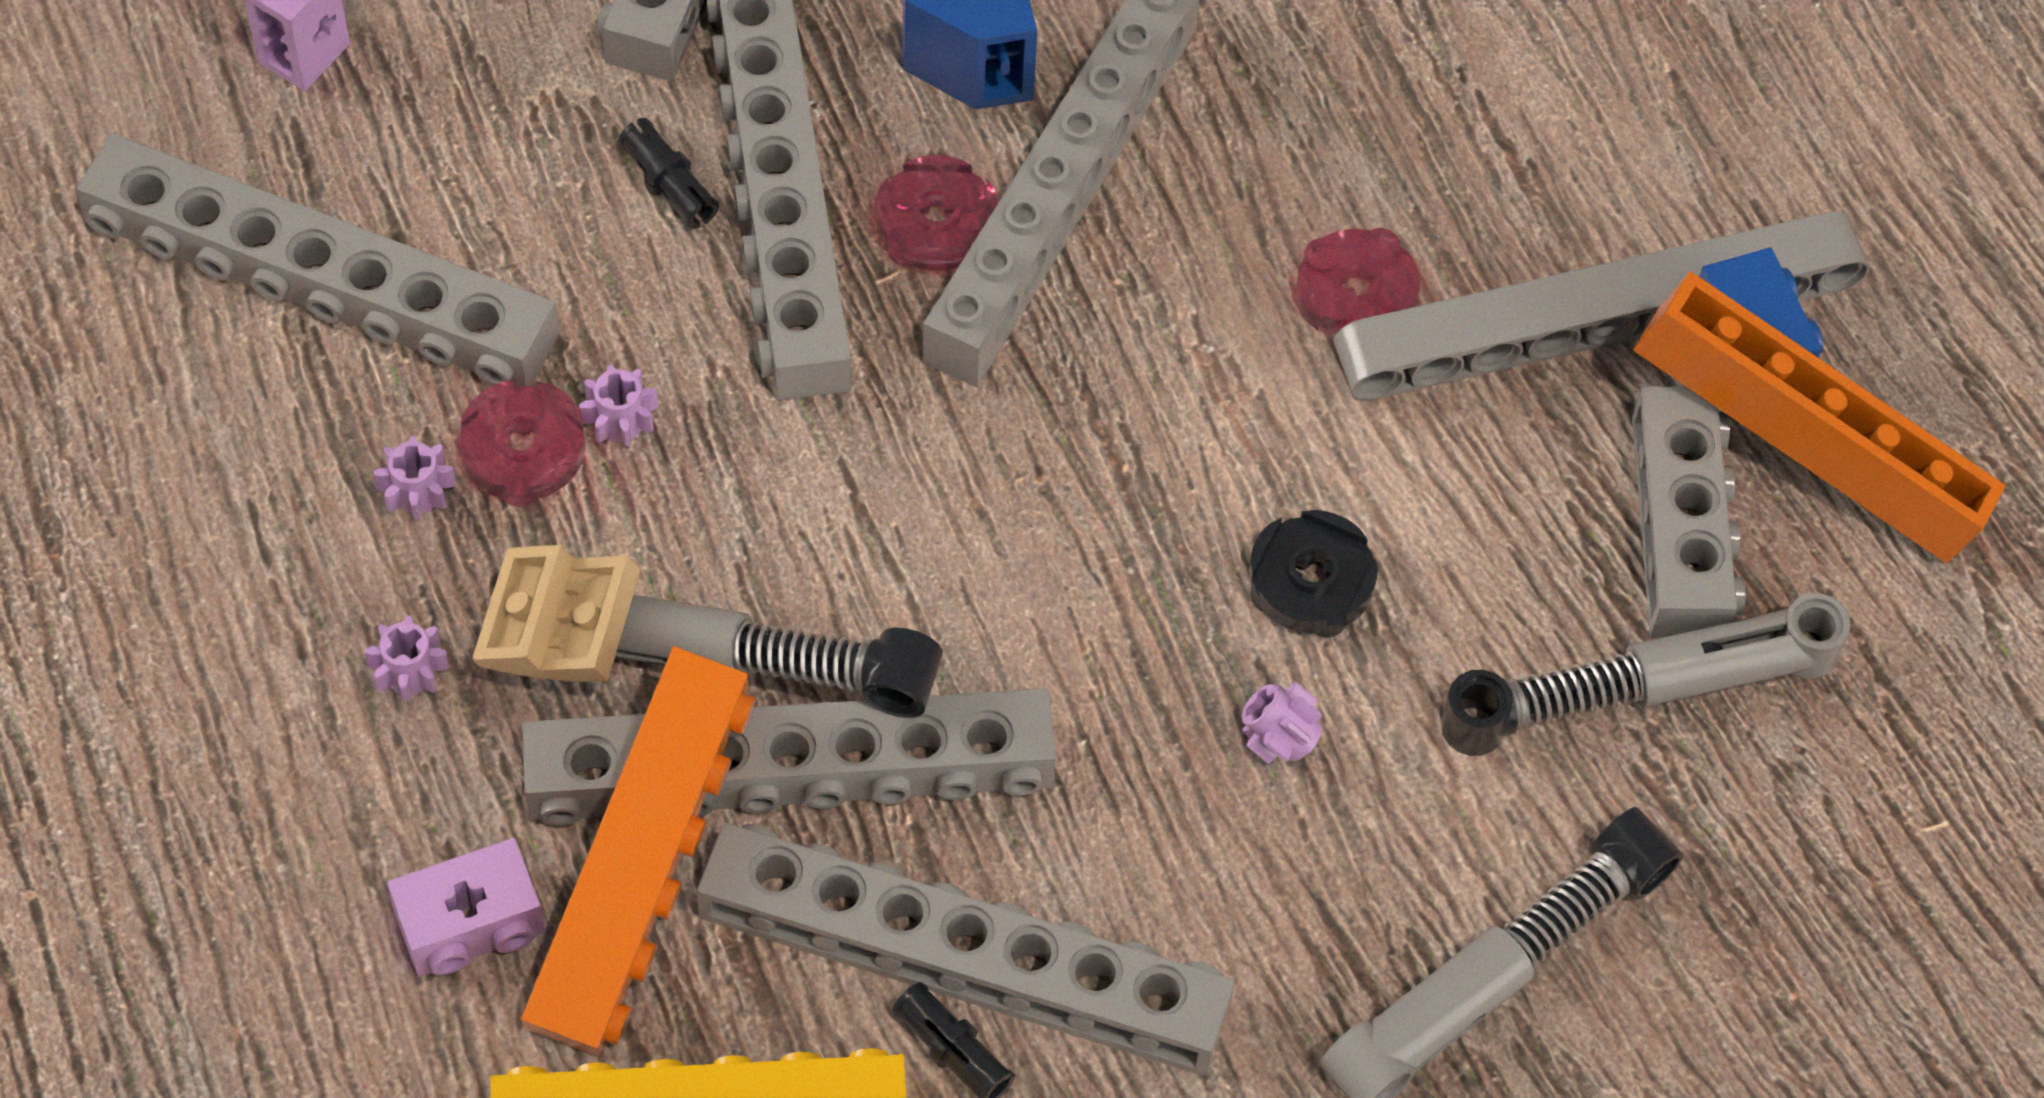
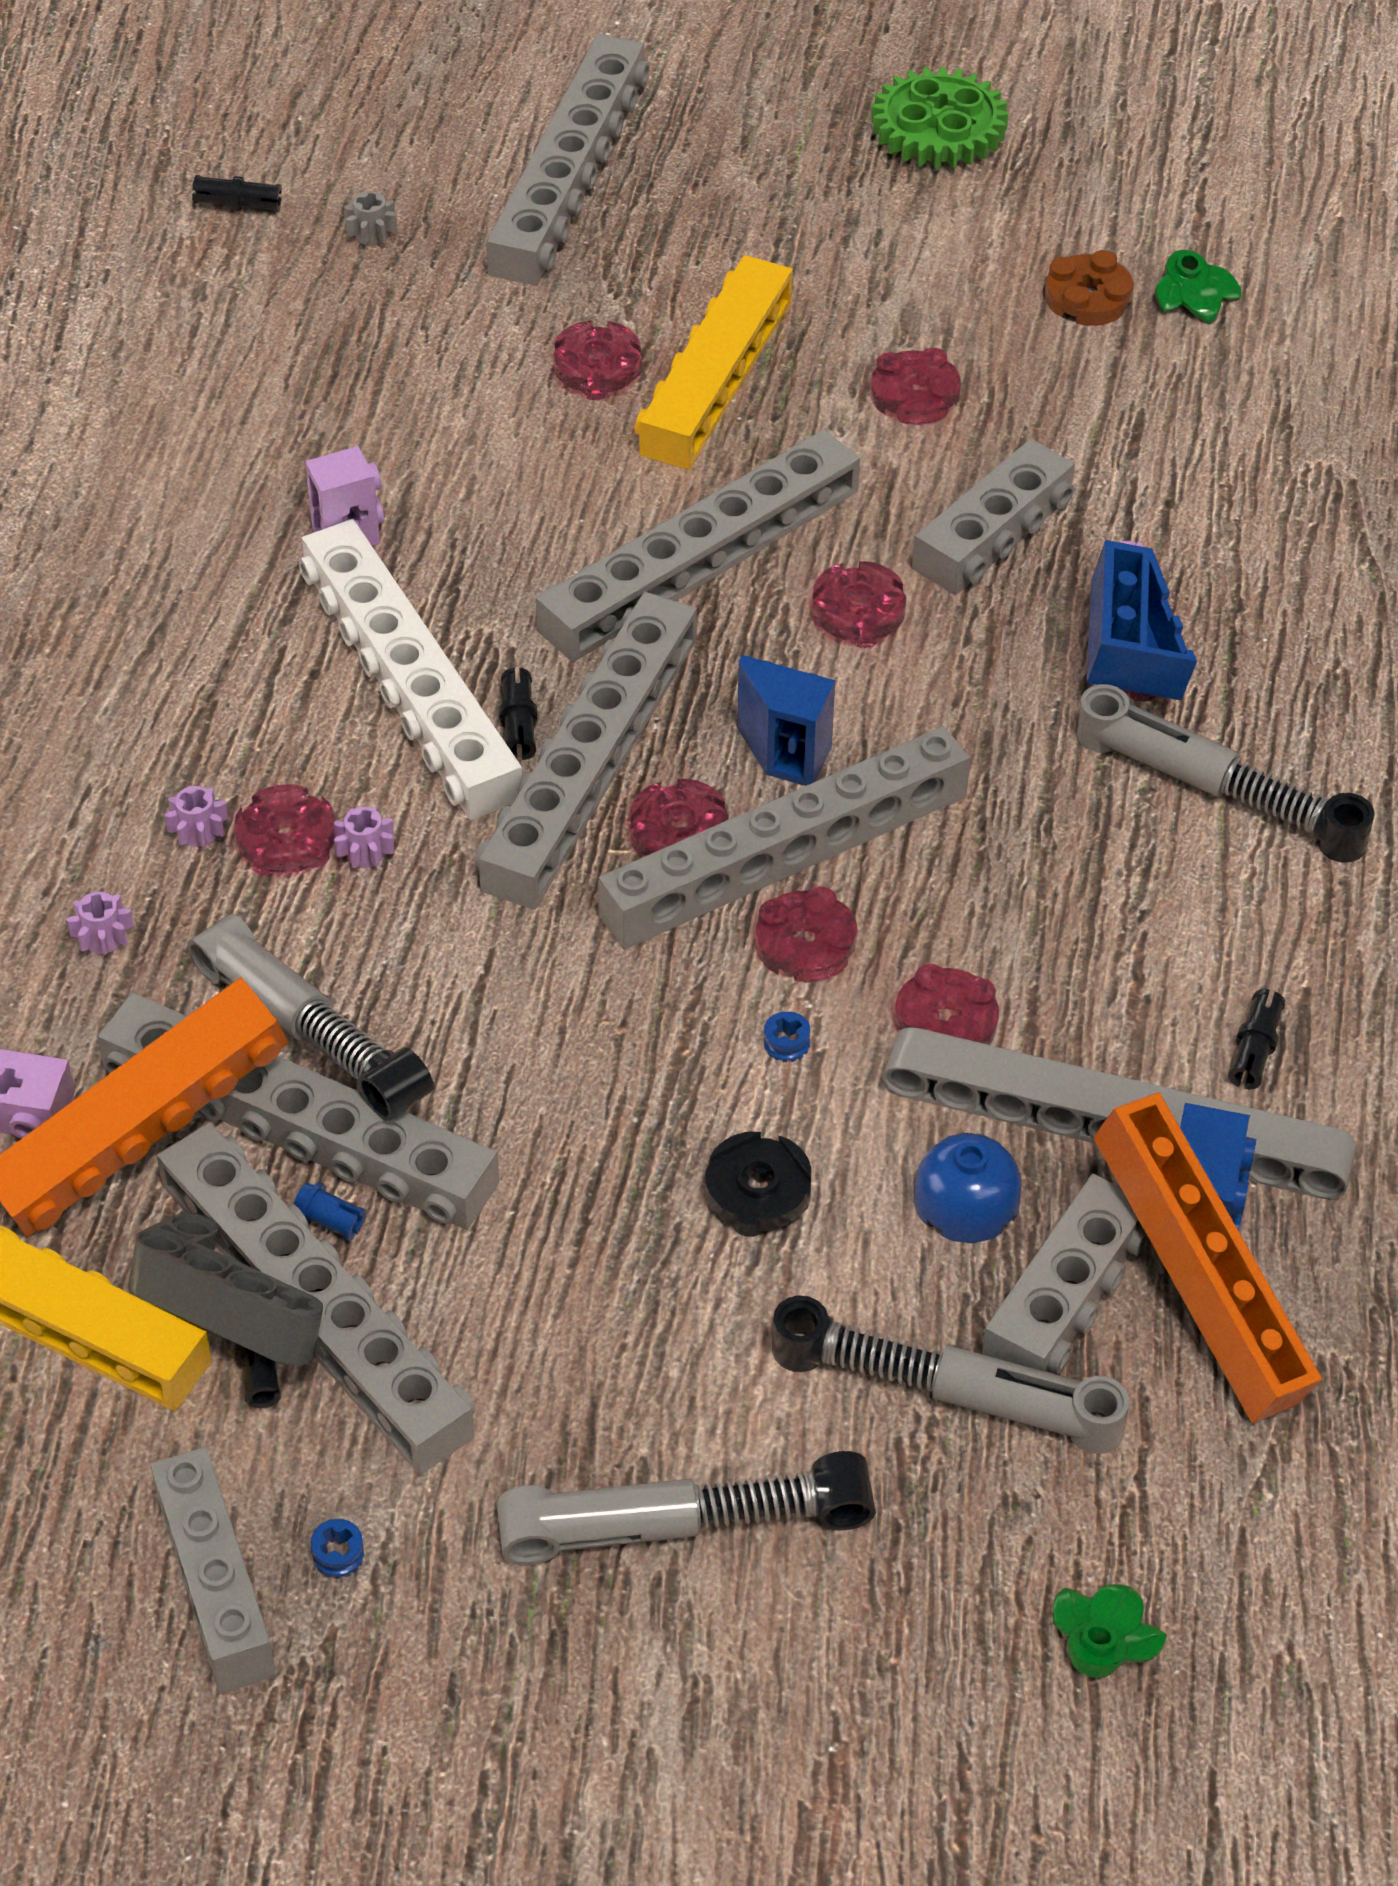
camera: 35 degrees right, 10 degrees down
light grey brick [76,133,560,393] -> none
tan slope [472,545,641,682] -> none
lavender gear [1242,682,1322,764] -> none
none -> dark grey beam [128,1213,323,1366]
none -> blue pin [294,1182,366,1241]
none -> white brick [299,519,522,821]
none -> clear pink plate [755,886,858,983]
none -> blue bush [764,1012,810,1062]
none -> blue cylinder [913,1133,1022,1243]
none -> green plate [1052,1584,1167,1678]
none -> black pin [1228,989,1285,1090]

